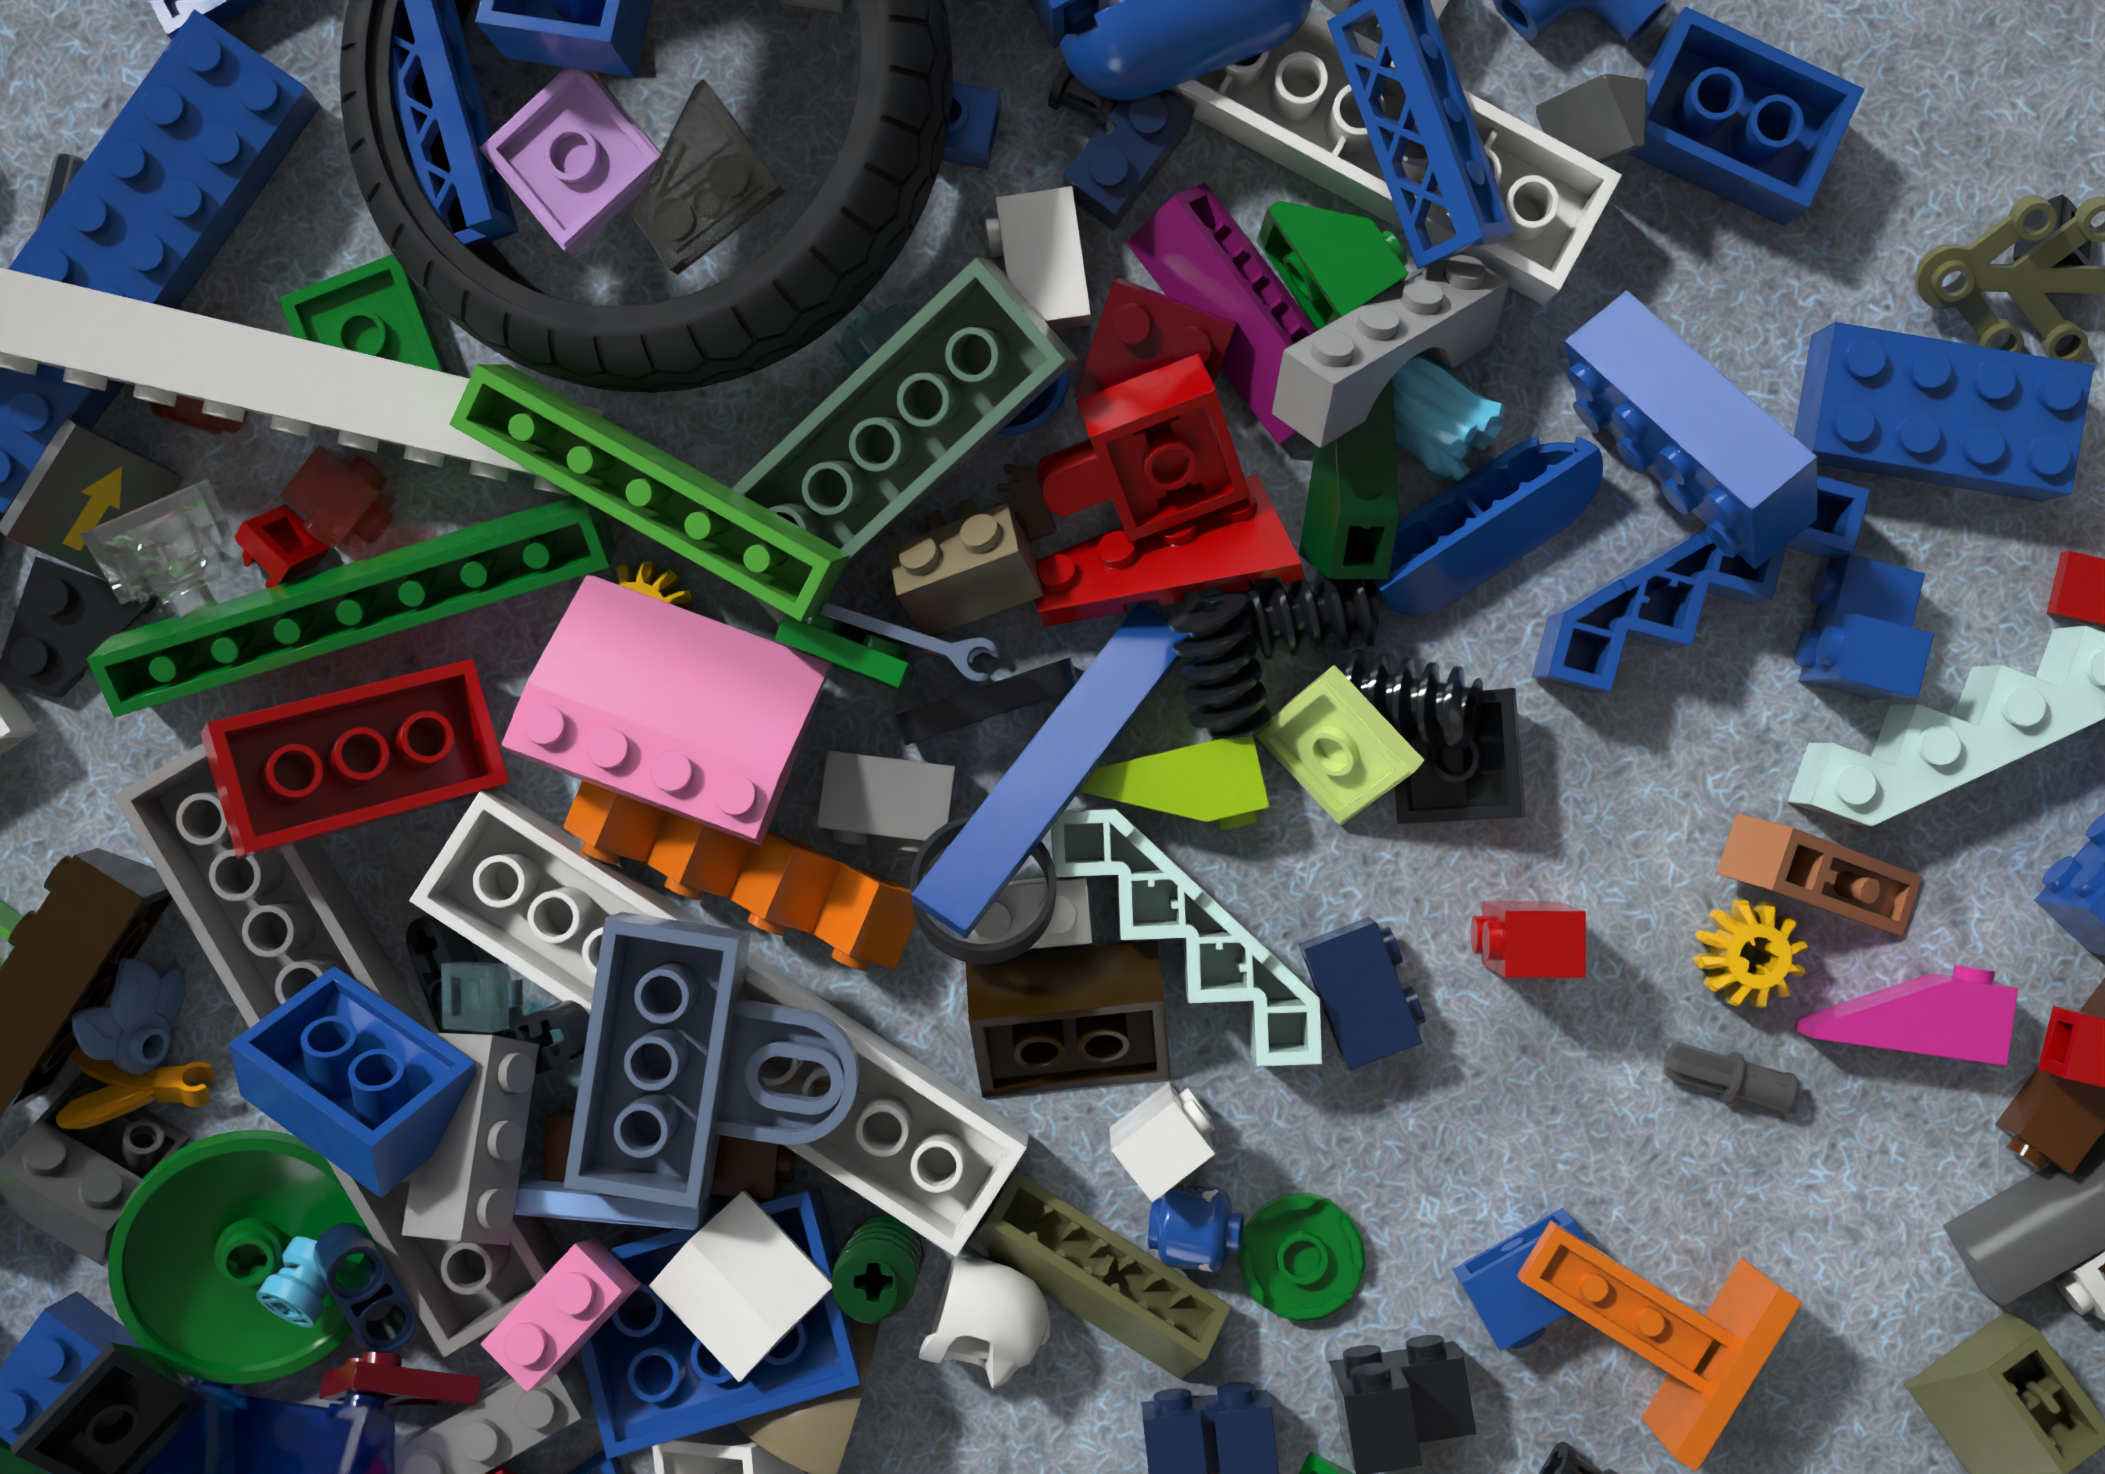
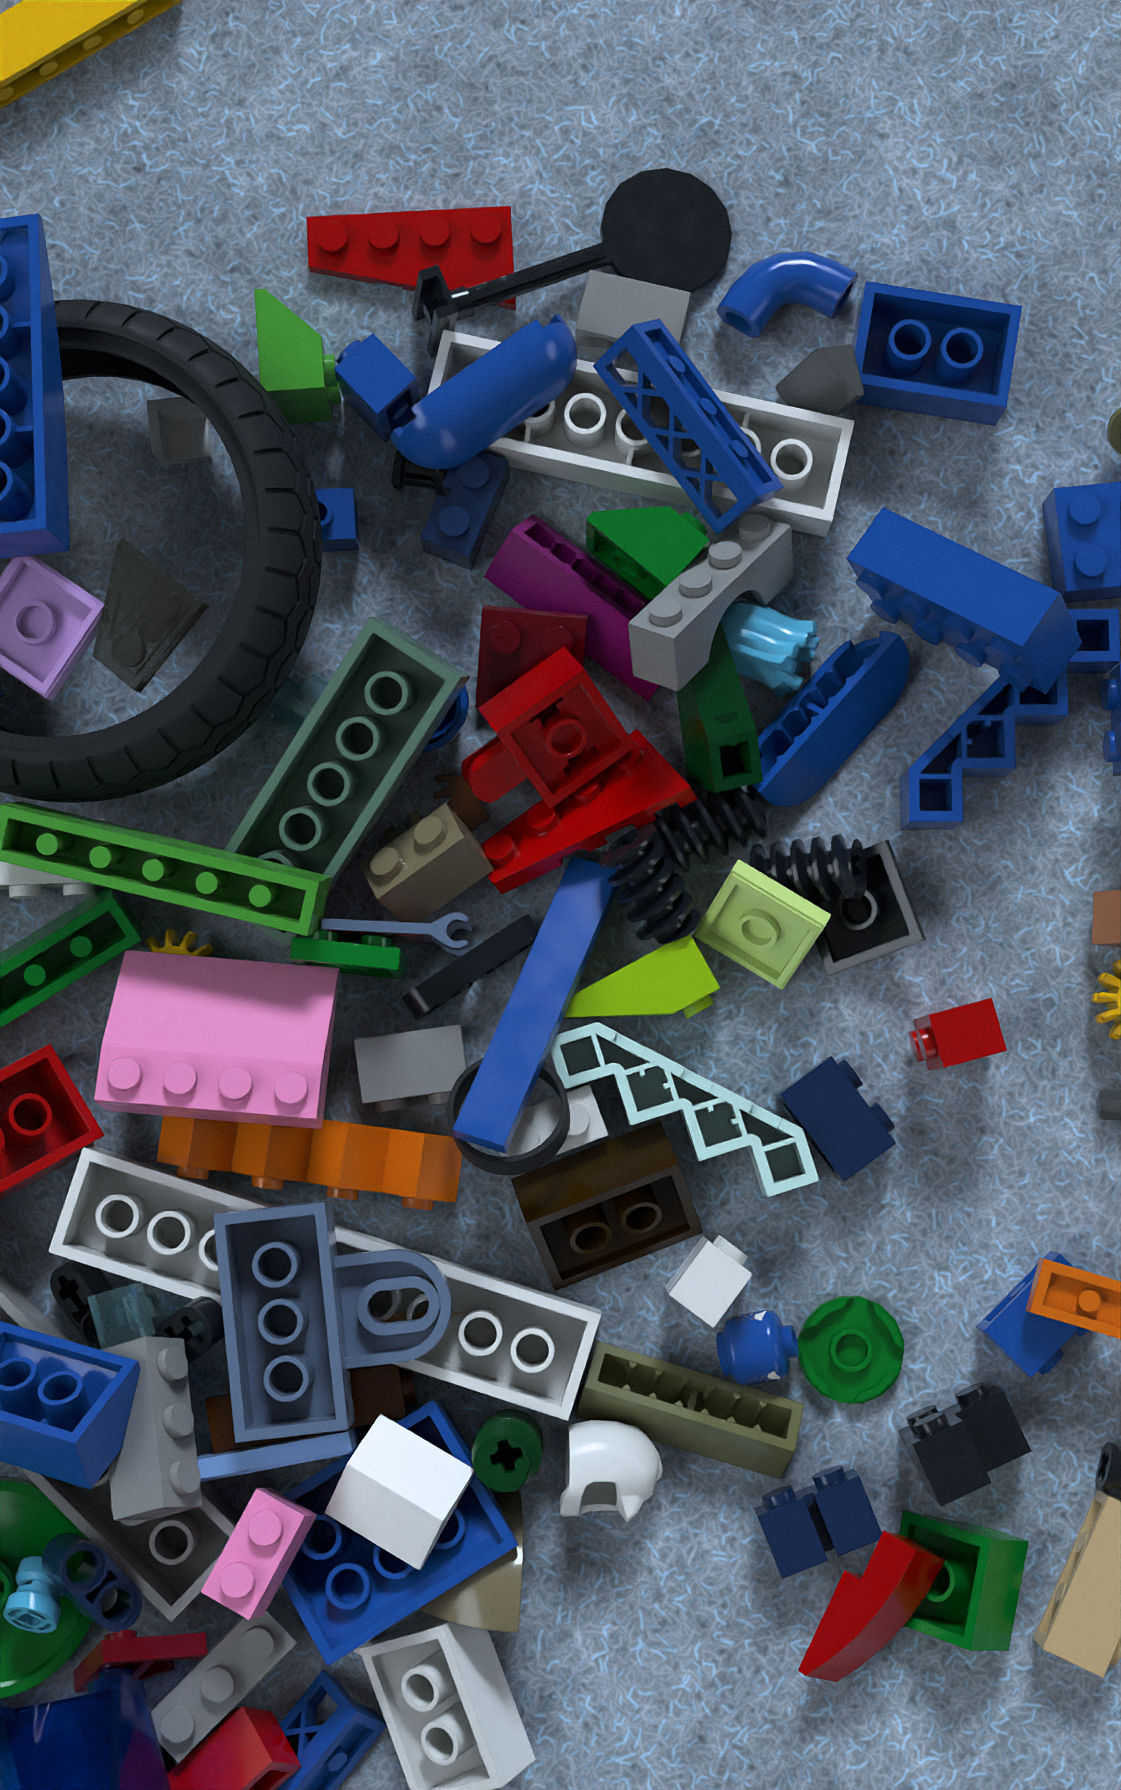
camera: 10 degrees left, 5 degrees down
white brick [986,186,1091,330] -> none

